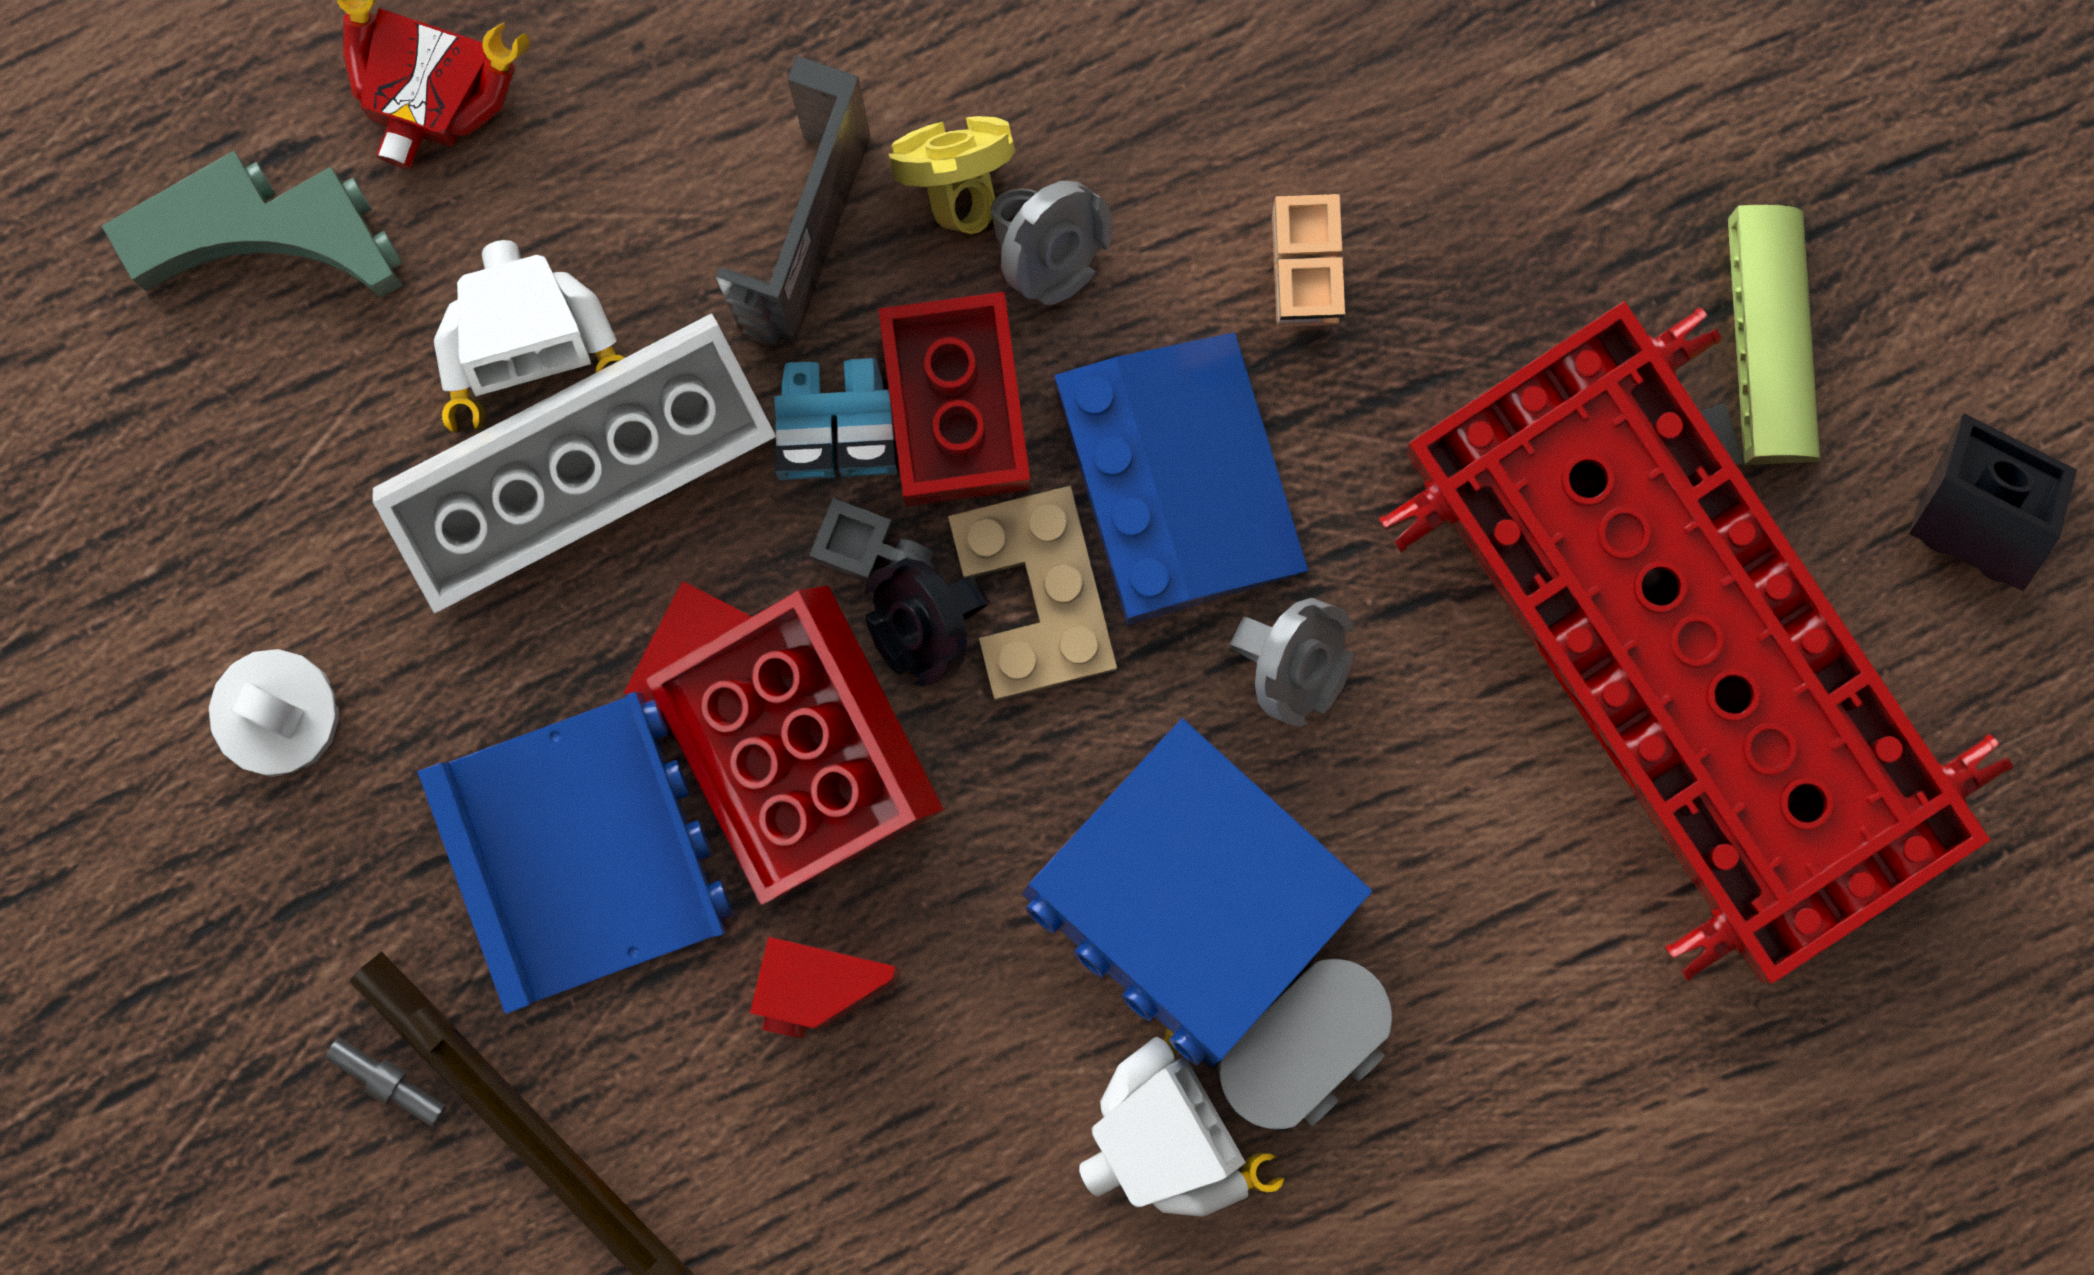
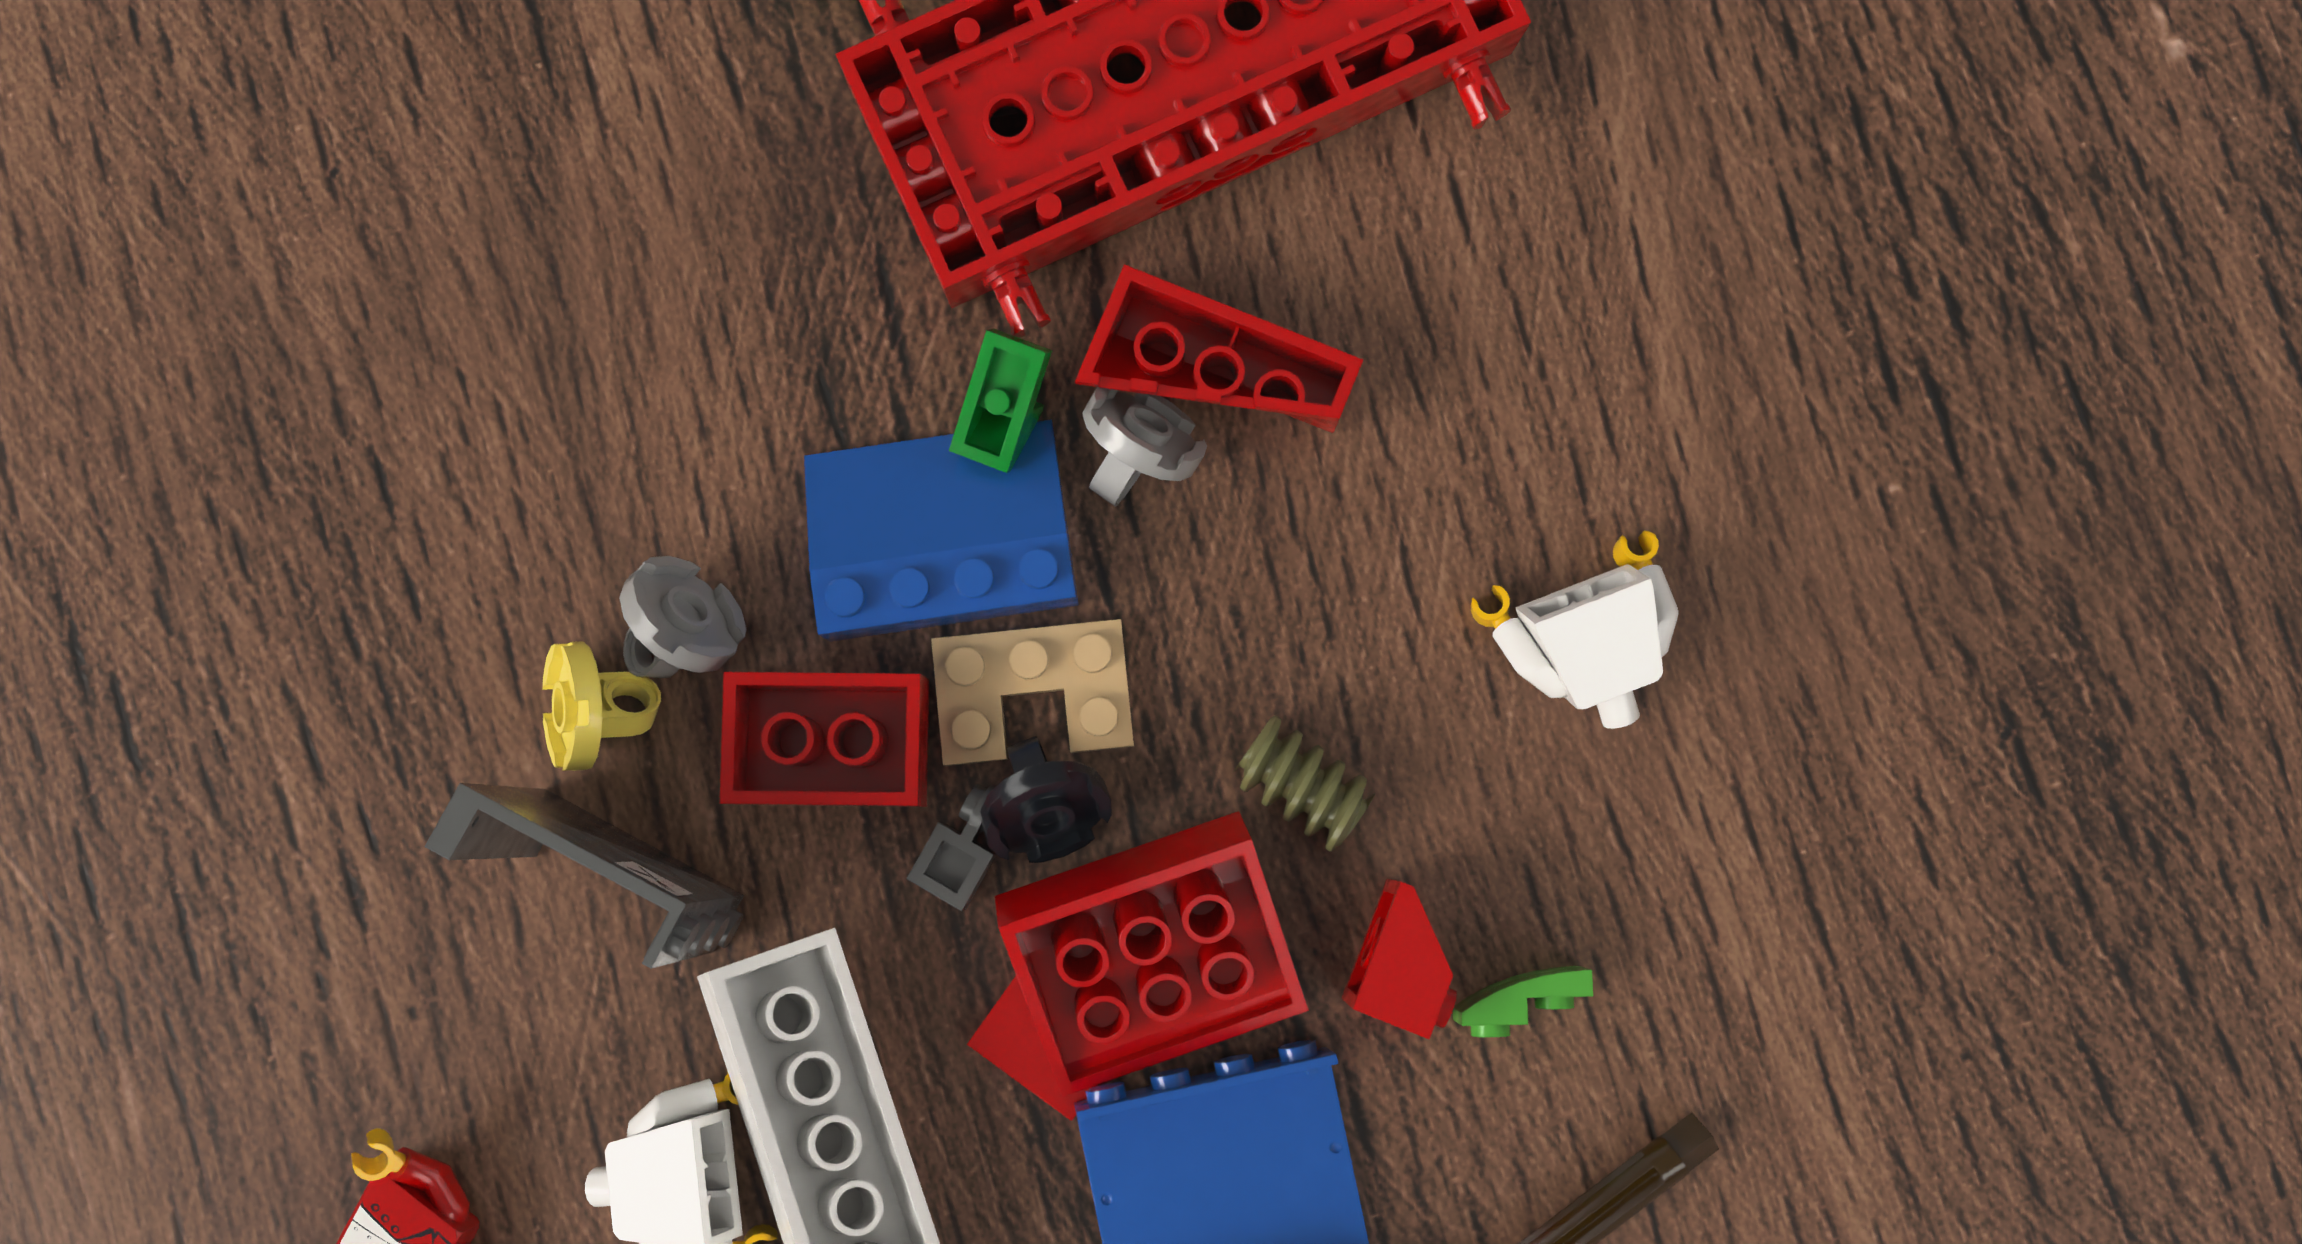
camera: 80 degrees left, 0 degrees up
medium azure hips [774,358,898,480] -> none
blue panel [1022,718,1372,1068] -> none
light grey brick [1217,959,1392,1129] -> none
light nougat hips [1272,194,1345,327] -> none
none -> green slope [949,328,1052,473]
none -> red wedge [1075,264,1363,433]
none -> olive piece [1233,715,1376,852]
none -> bright green slope [1453,966,1593,1037]

